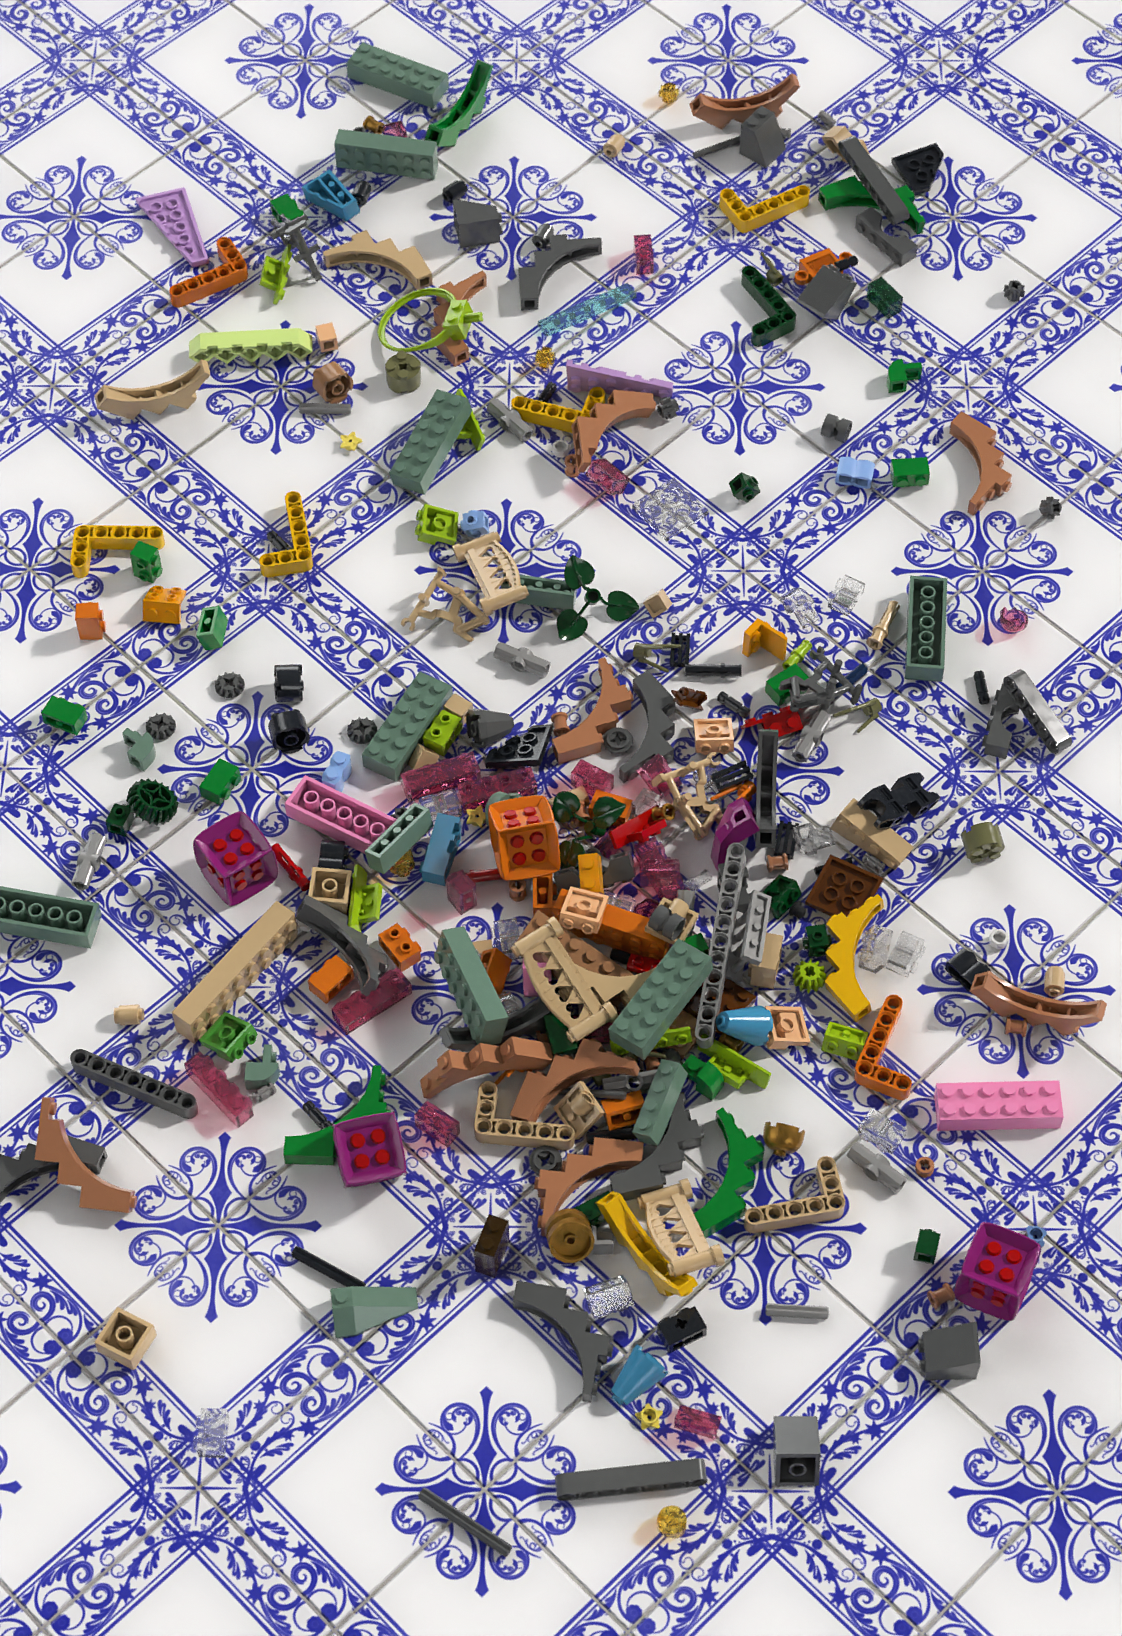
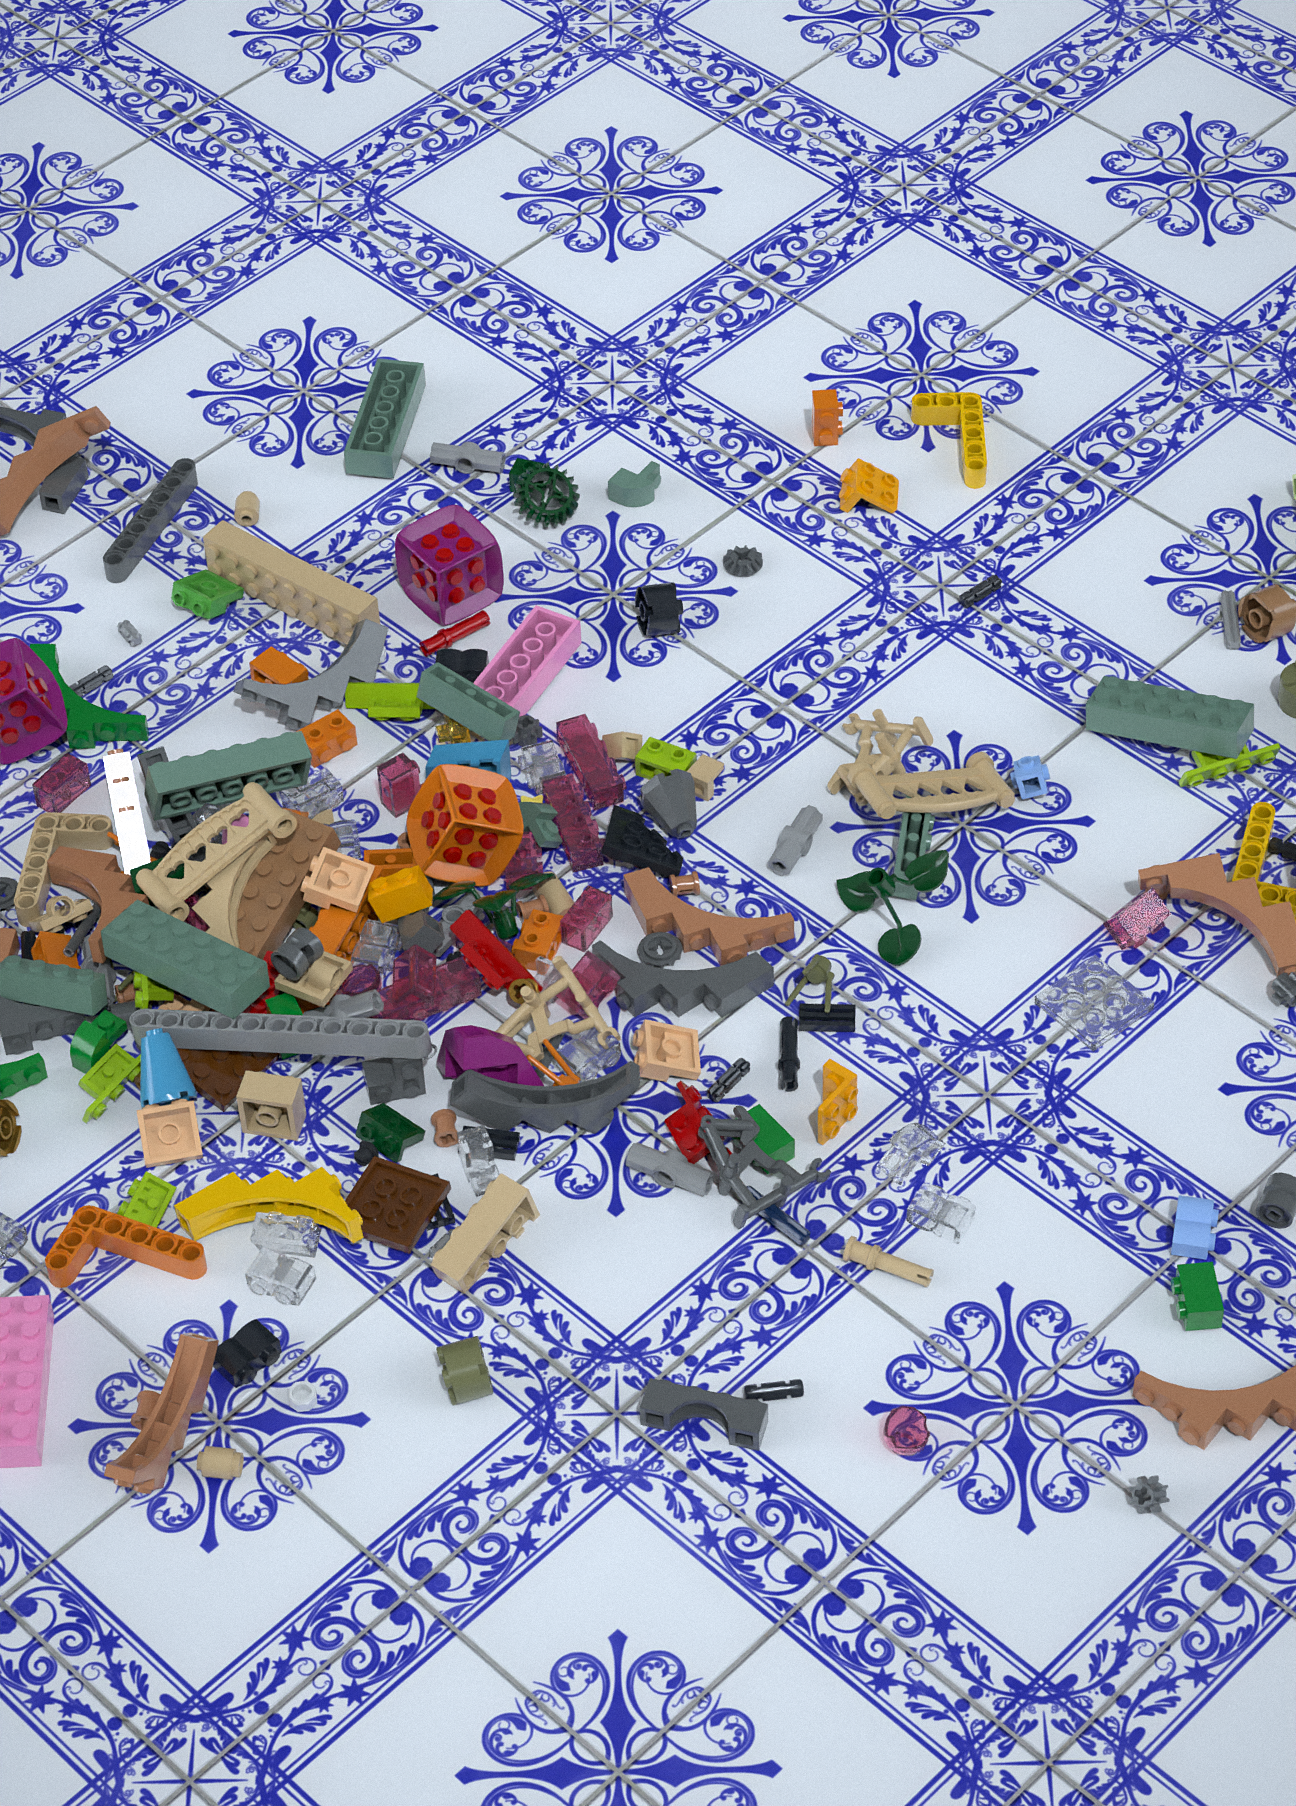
camera: 90 degrees right, 10 degrees down
green brick [41,695,88,736] -> none
tan arch [94,359,211,420] -> none
green brick [130,541,163,583] -> none
dark grey gear [146,712,176,740] -> none
clear pink brick [184,1051,254,1128] -> none
green brick [196,605,228,651] -> none
green brick [199,758,241,806] -> none
sand green brick [244,1044,280,1090] -> none
yellow beam [259,491,313,577] -> none
black brick [274,664,304,702] -> none
tan brick [308,867,352,915] -> none
light blue brick [322,751,352,792] -> none
clear pink brick [331,967,412,1035] -> none
light yellow plate [340,432,363,451] -> none
dark grey gear [347,717,377,744] -> none
sand green brick [362,671,453,782] -> none
lime plate [415,504,459,545] -> none
light grey piece [487,399,533,442] -> none
tan panel [643,589,672,618] -> none
reddish brown hinge [671,687,707,711] -> none
black tile [711,760,754,793] -> none
light grey fence [725,890,772,984] -> none
dark green brick [729,472,760,502] -> none
lime pin [782,640,812,670] -> none
lime gear [792,959,827,994] -> none
dark green brick [802,924,832,957] -> none
olive plant [833,698,882,733] -> none
black piece [857,772,941,830] -> none
sand green brick [905,576,947,682] -> none
beam [1003,669,1072,754] -> none

